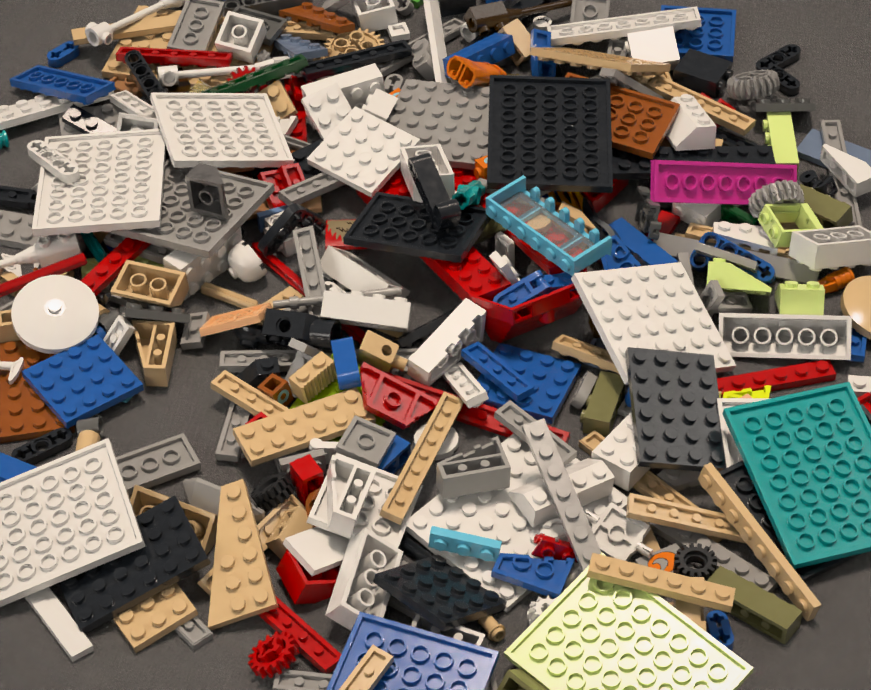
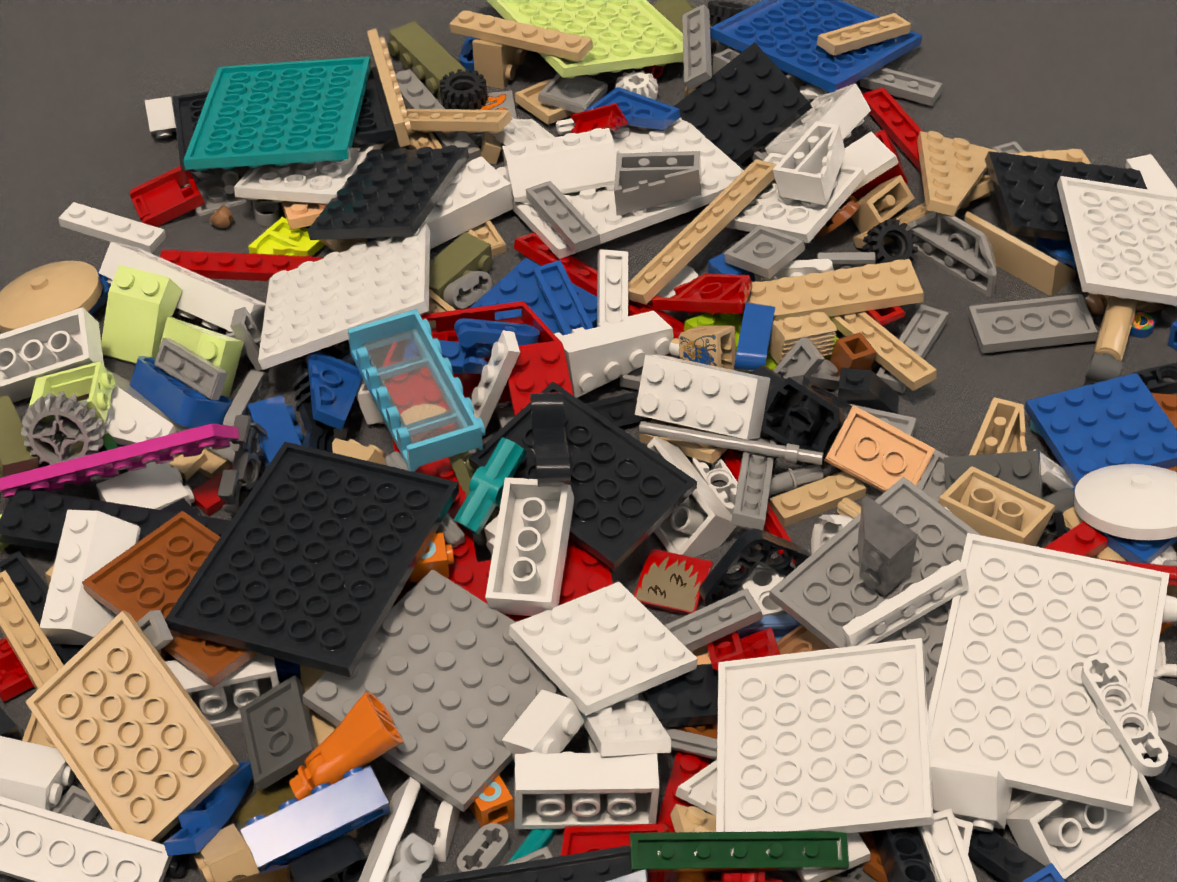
camera: 160 degrees left, 0 degrees up
red gear [248,631,300,679] -> none
red slope [289,454,324,506] -> none
medium azure plate [428,526,502,562] -> none
light grey plate [522,418,602,572] -> none
none -> light grey plate [682,4,712,89]
none -> white plate [842,560,969,647]

